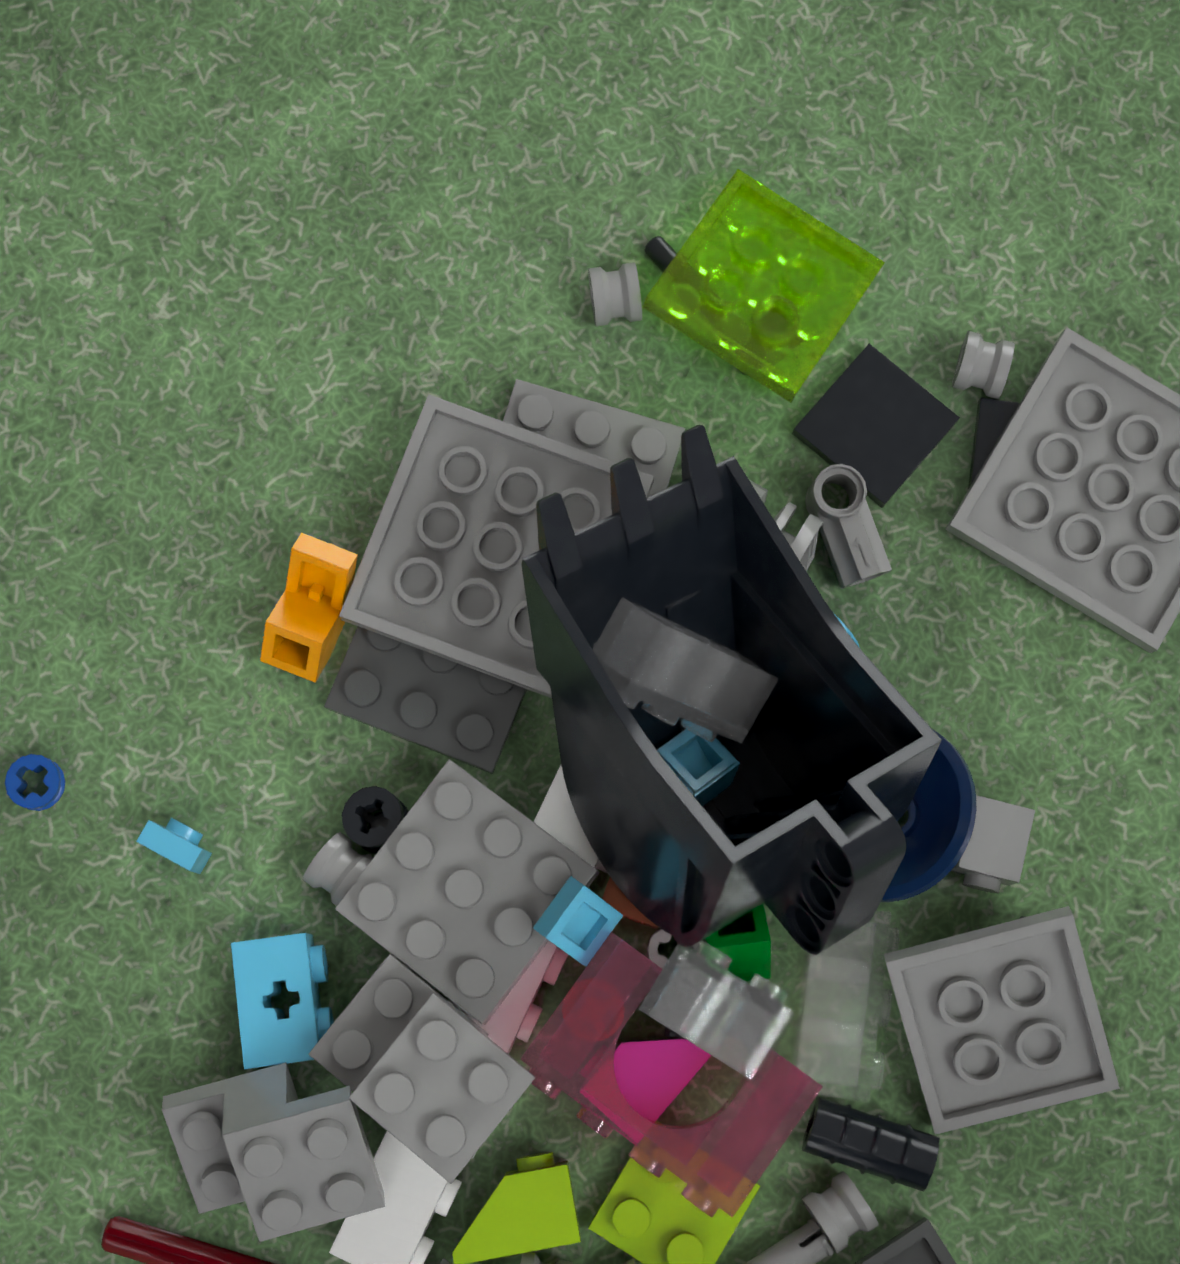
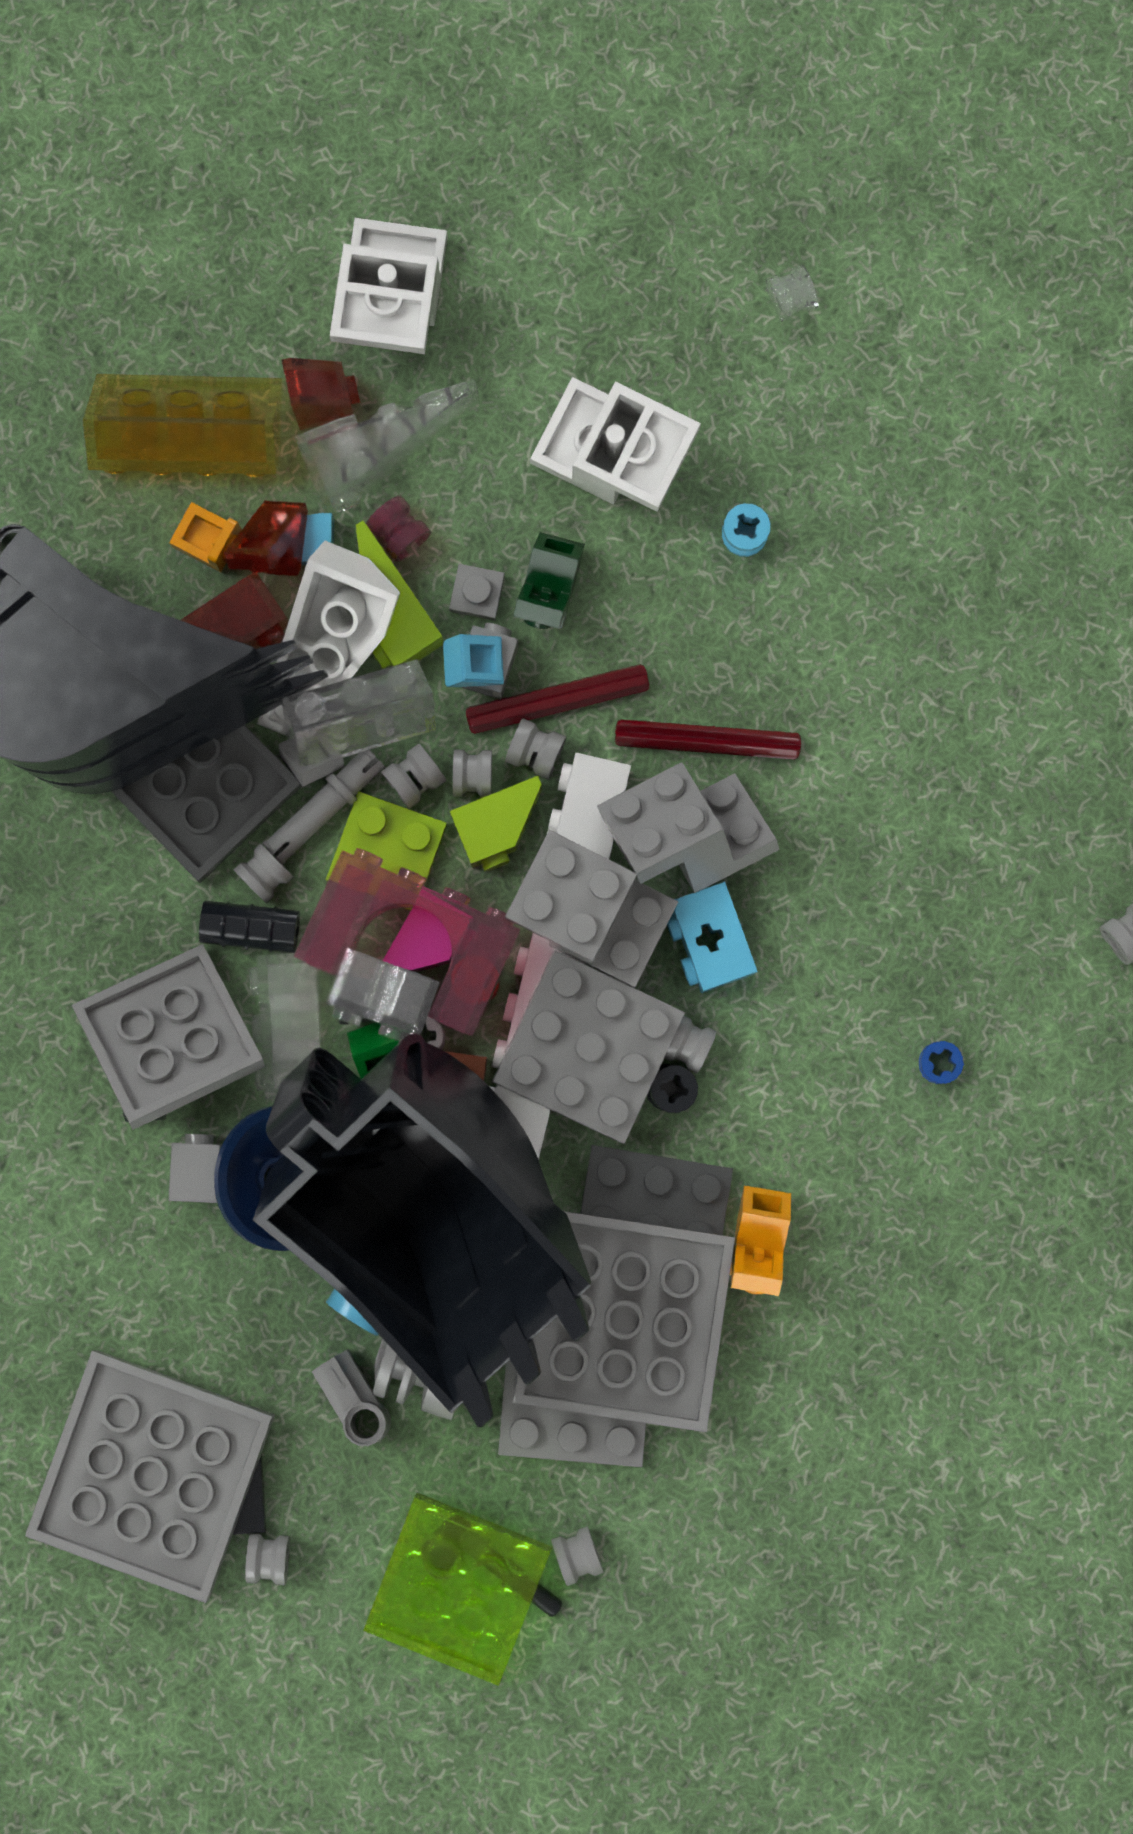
camera: 165 degrees right, 5 degrees up
medium azure plate [136,817,212,874] -> none
medium azure plate [533,876,623,967] -> none
clear brick [593,597,779,744] -> none
medium azure slope [657,720,740,806] -> none
black tile [792,343,960,508] -> none

